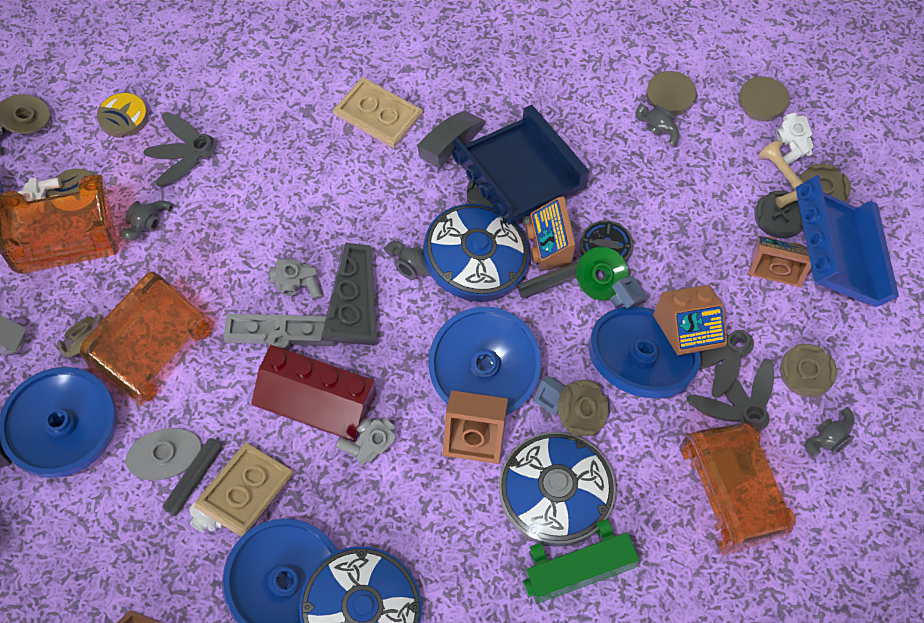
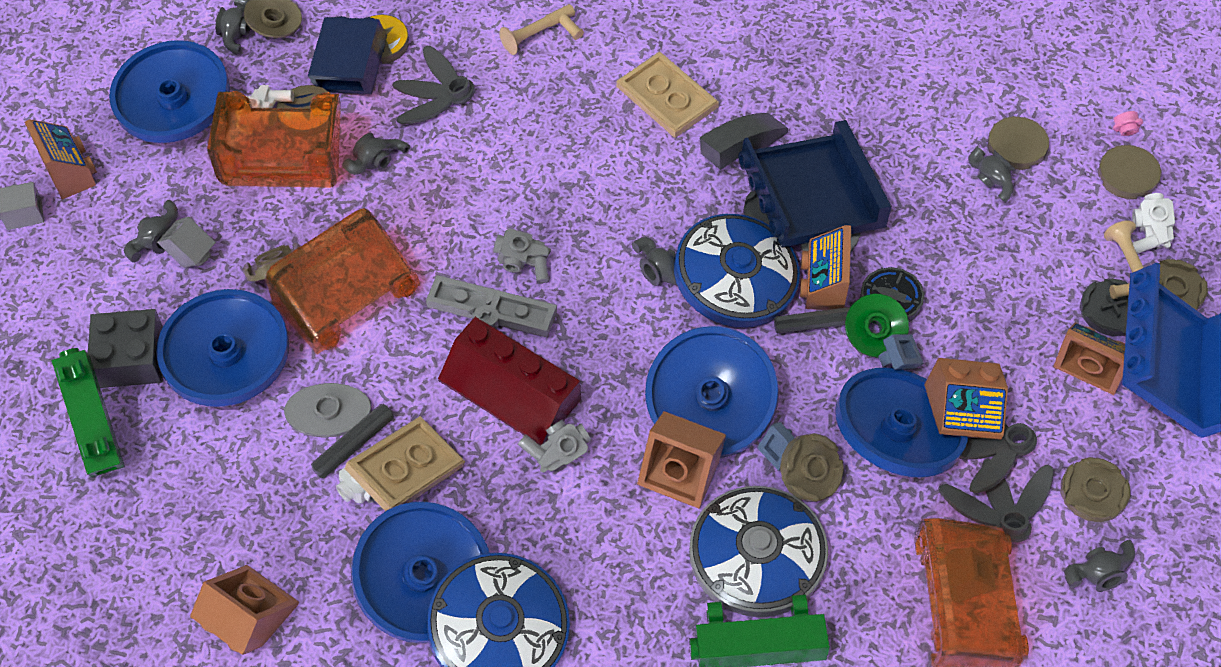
camera: 15 degrees right, 5 degrees down
dark grey wing [321,242,377,346] -> none
none -> dark blue brick [308,16,387,95]
none -> tan piece [499,4,584,55]
none -> bright pink plate [1113,111,1143,136]

